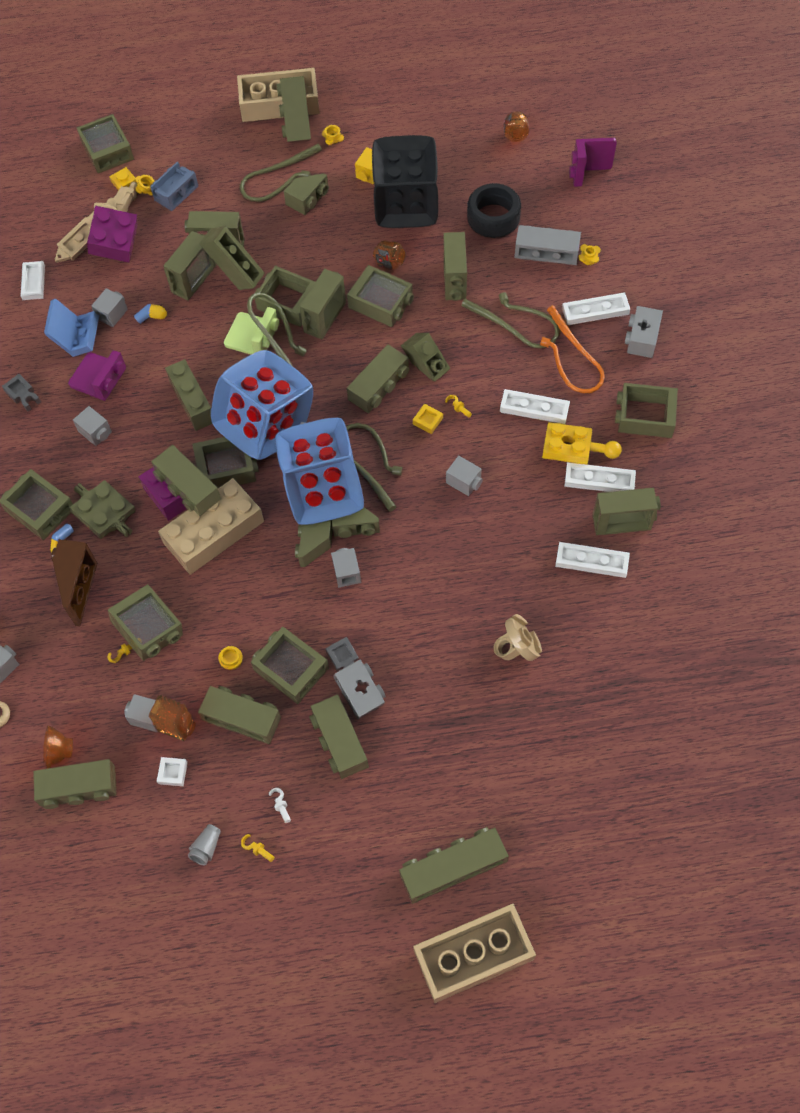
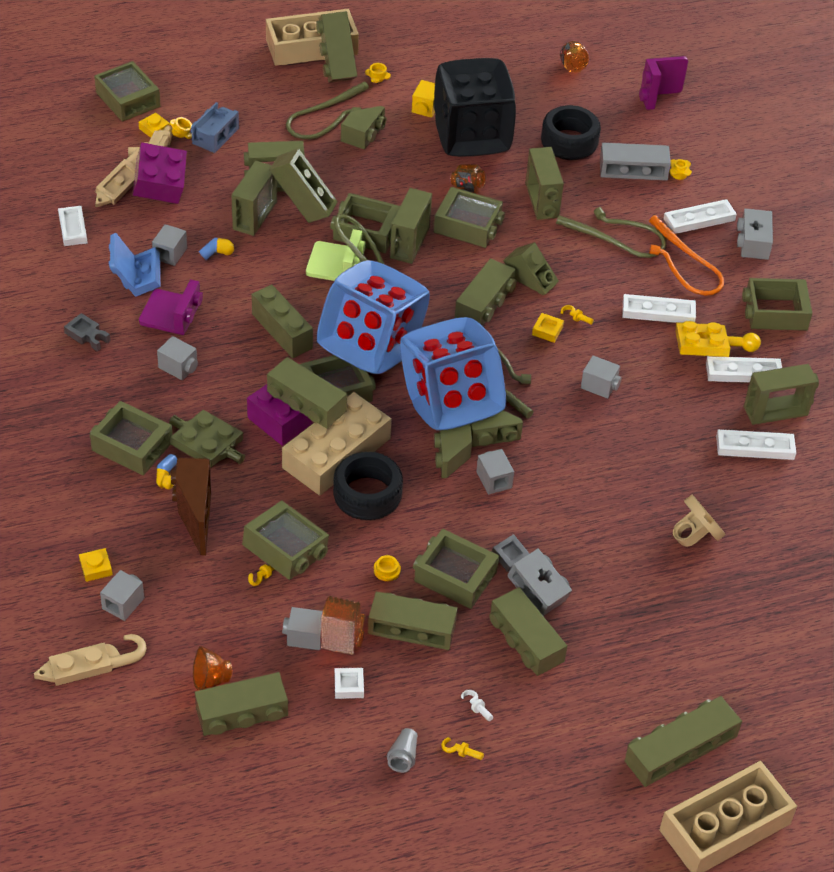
camera: 15 degrees left, 15 degrees down
none -> black tyre [333,451,403,521]

